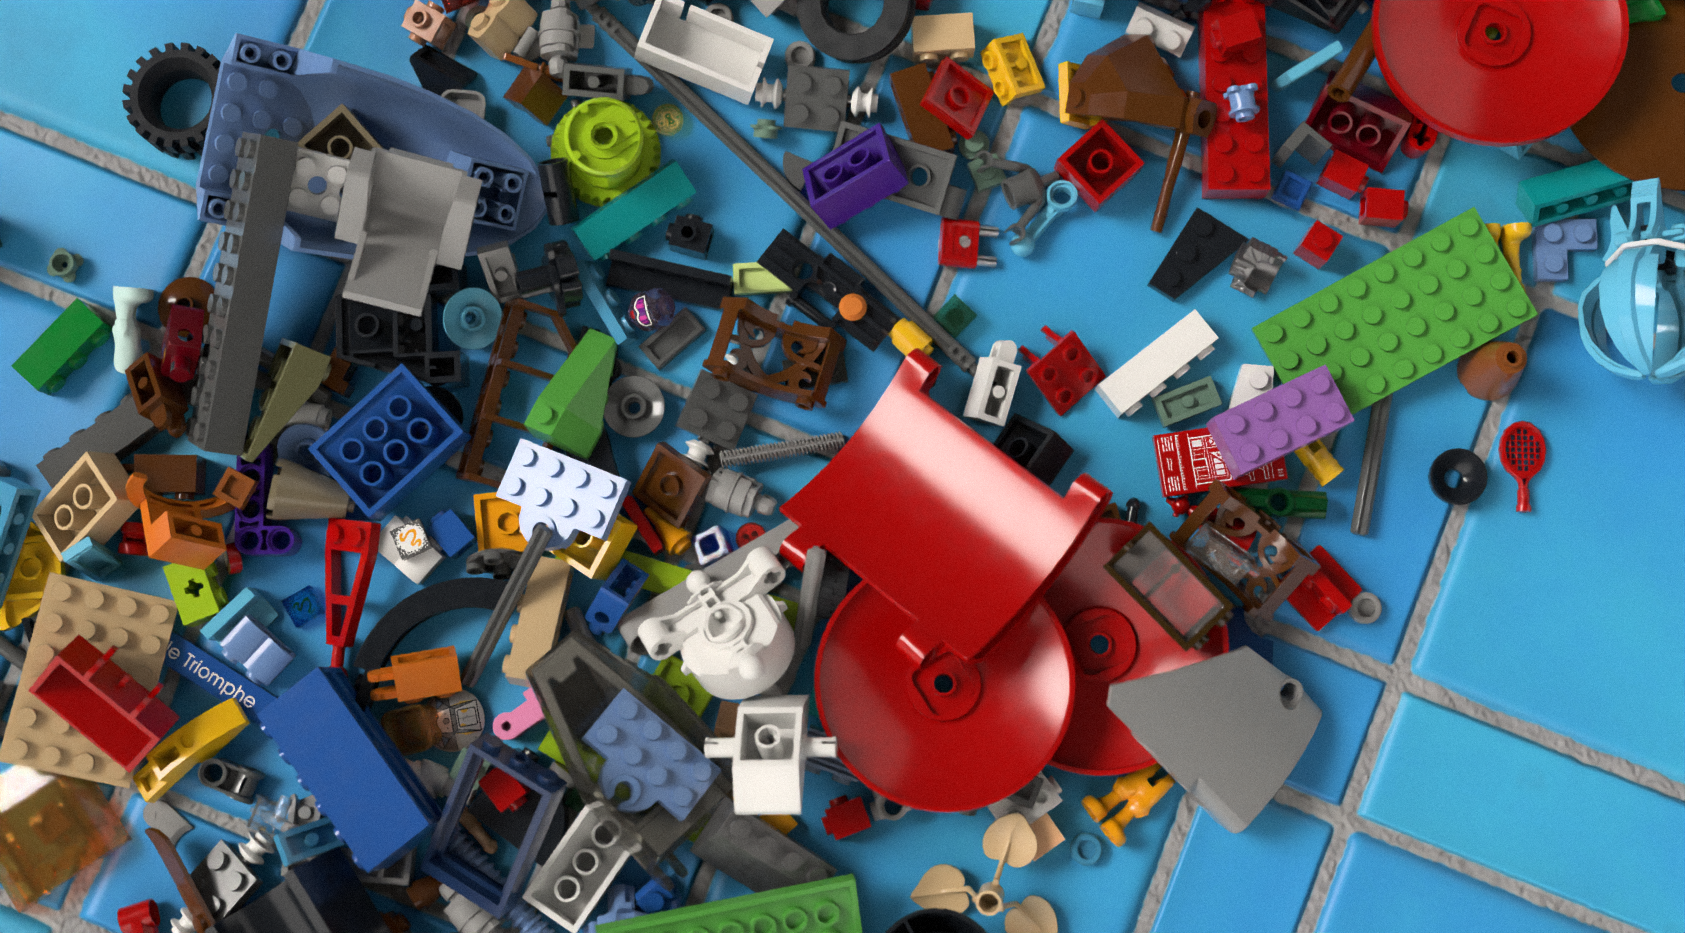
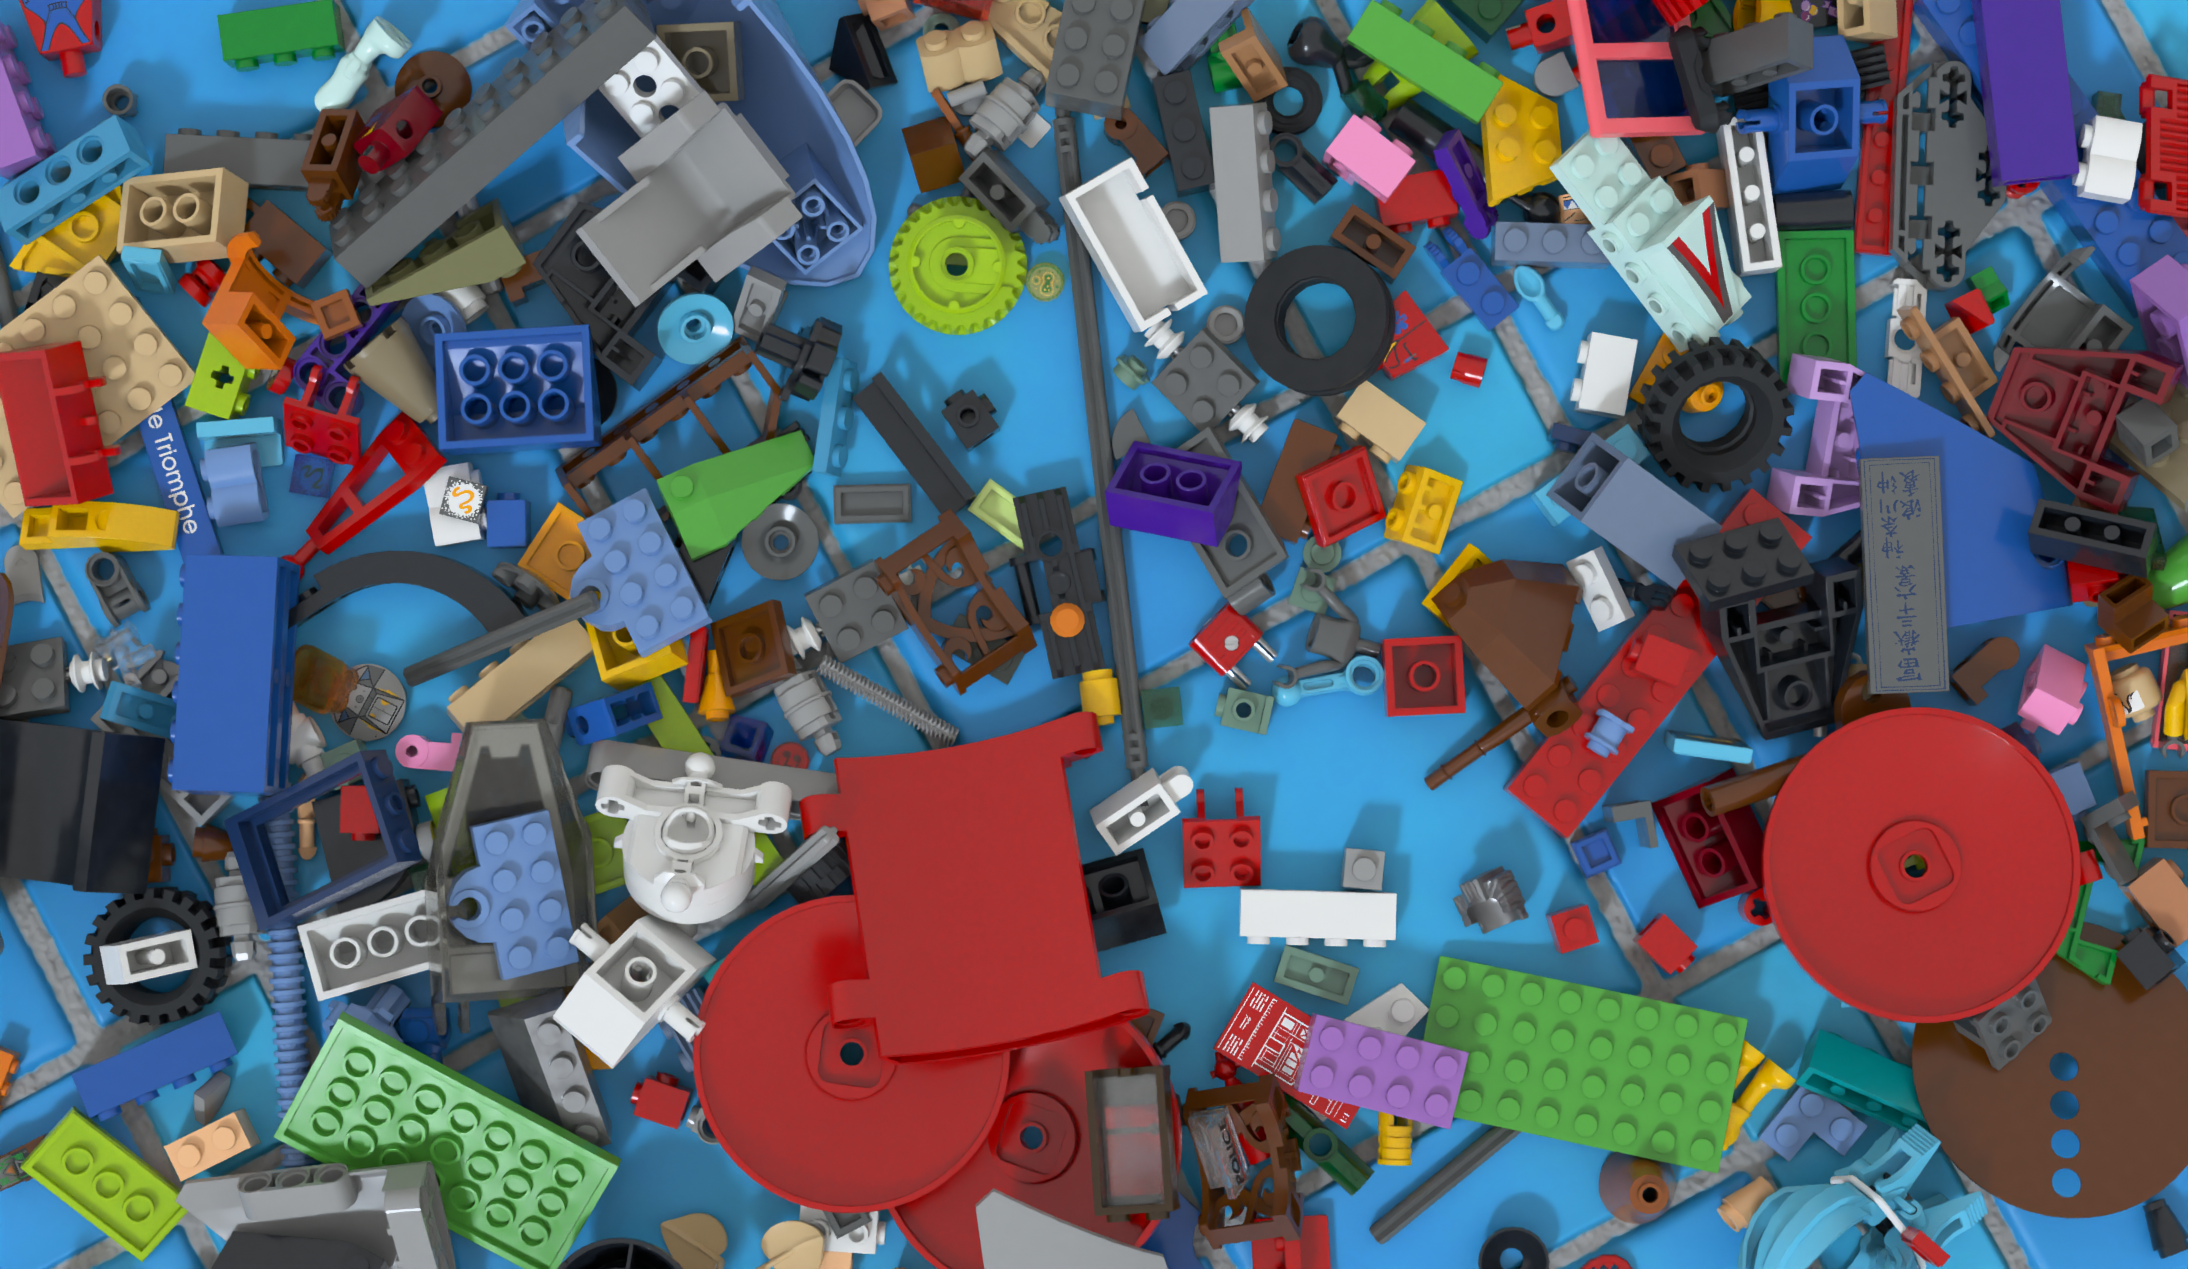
camera: 40 degrees right, 5 degrees up
orange hinge [367,645,462,704] -> none
black pin [537,157,580,226] -> none
teal brick [571,159,696,261] -> none
clear purple head [628,288,675,332] -> none
black wing [1147,207,1249,302] -> none
red brick [1316,149,1369,200] -> none
none -> red plate [283,364,361,466]
none -> sand green brick [1214,687,1275,735]
none -> light grey brick [1340,847,1385,891]
none -> light nougat cone [1717,1176,1775,1232]
none -> dark grey bracket [1953,978,2052,1070]

